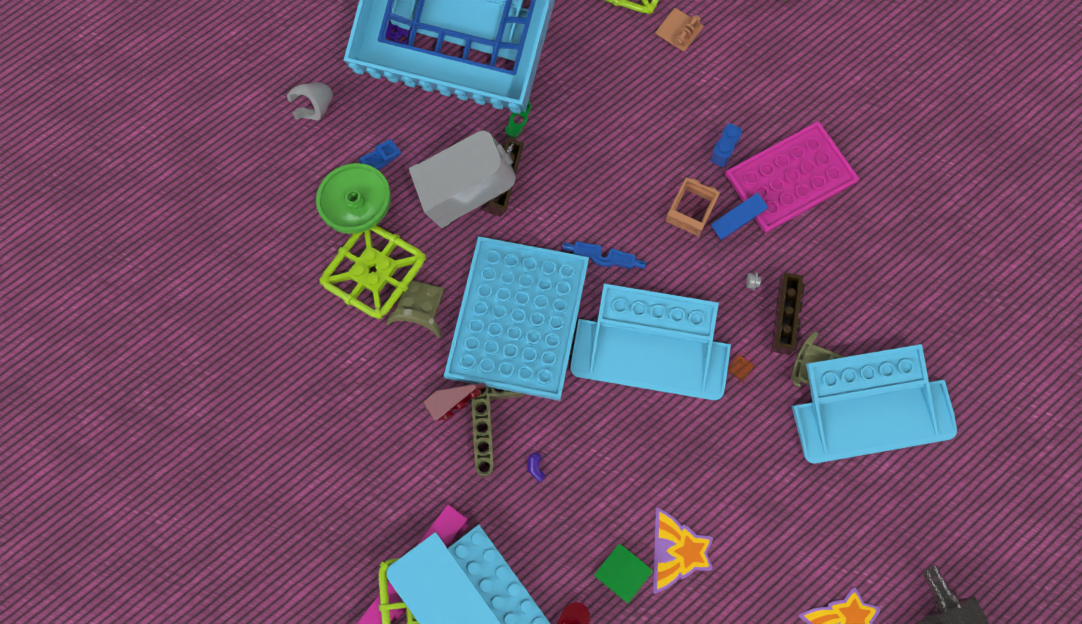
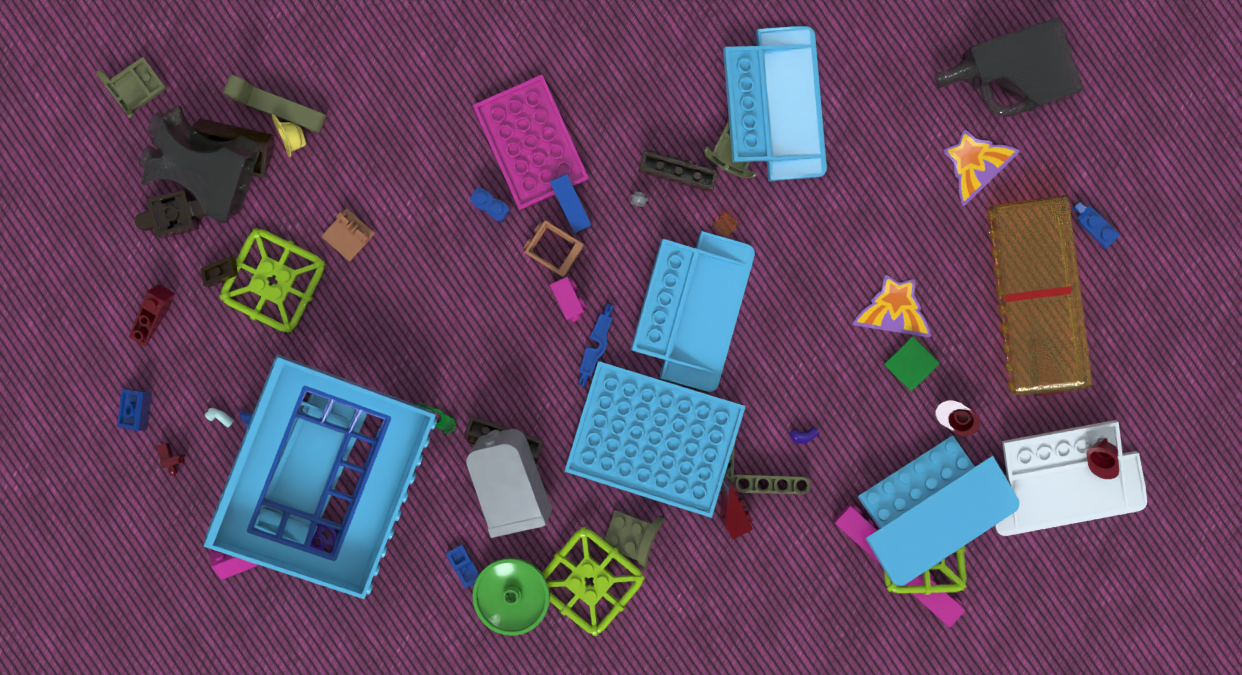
camera: 80 degrees left, 15 degrees up
light grey piece [287,81,333,121] -> none
none -> dark pink brick [550,277,586,323]

